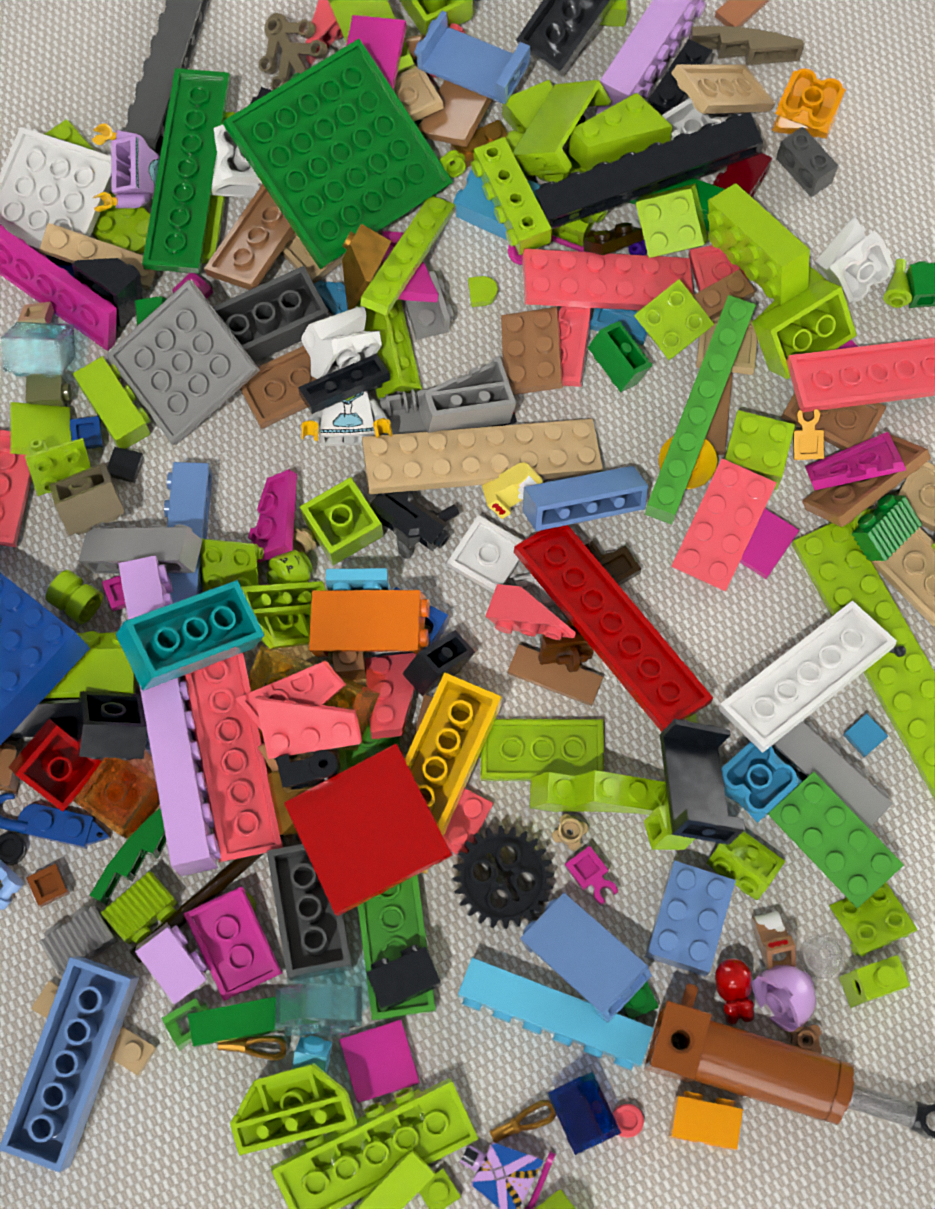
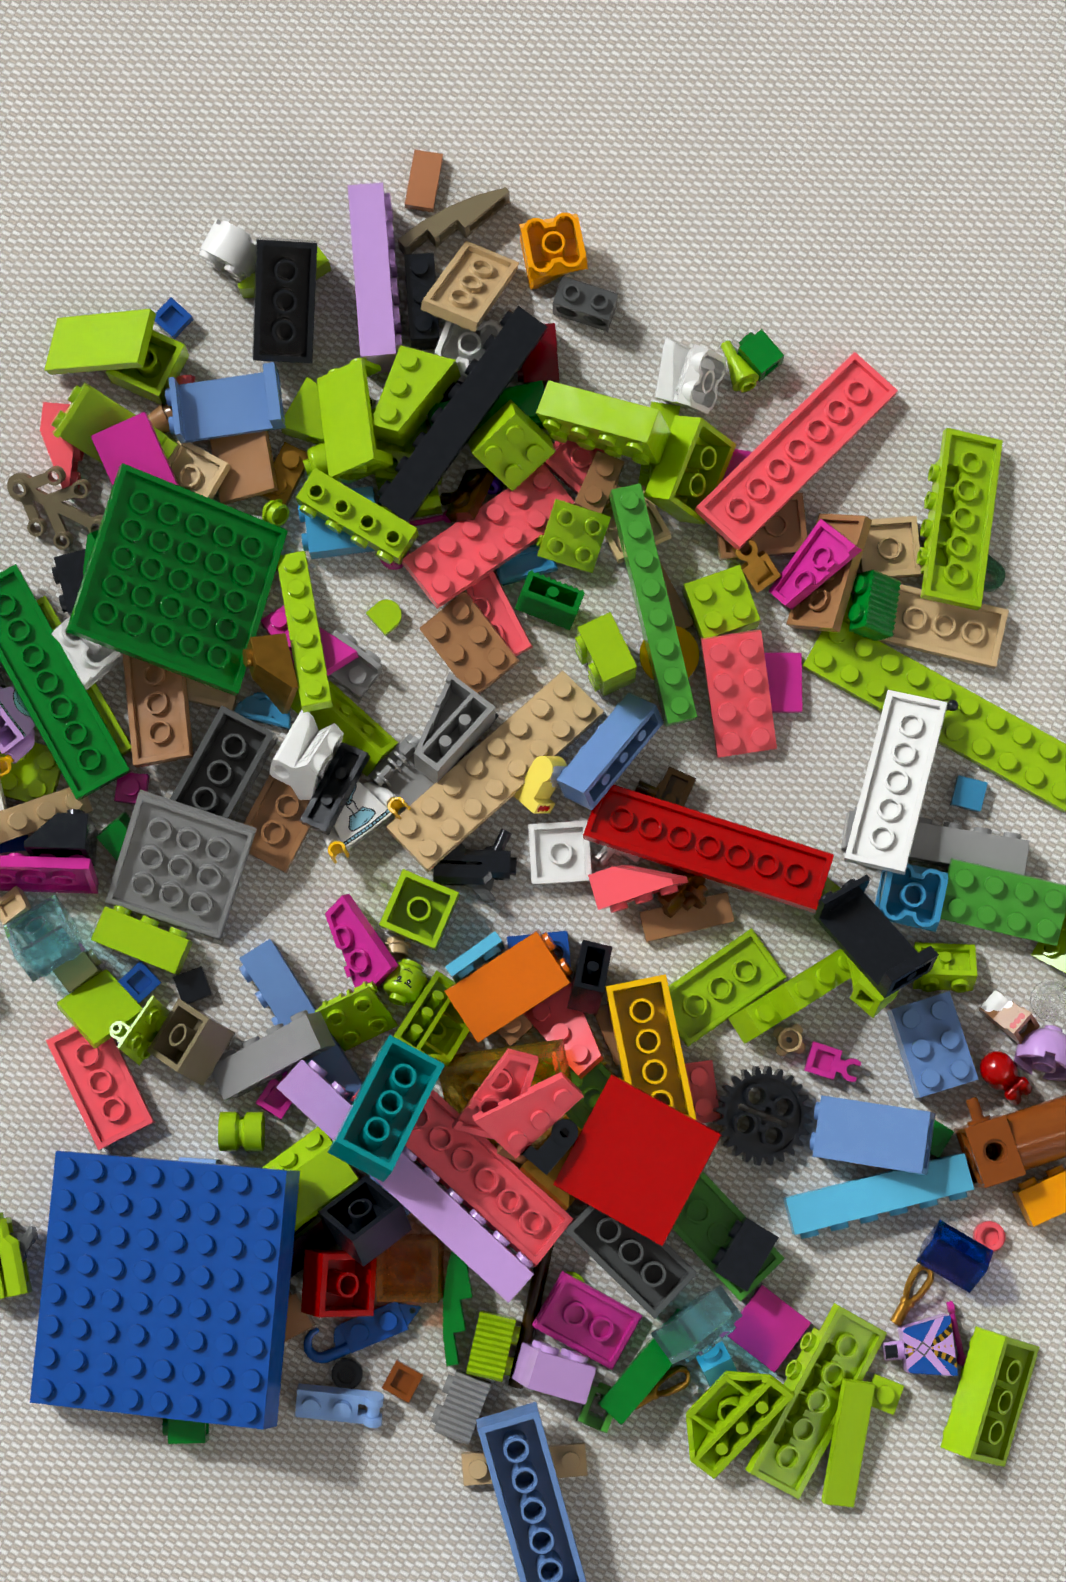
camera: 35 degrees left, 10 degrees up
none -> lime brick [574,612,637,697]

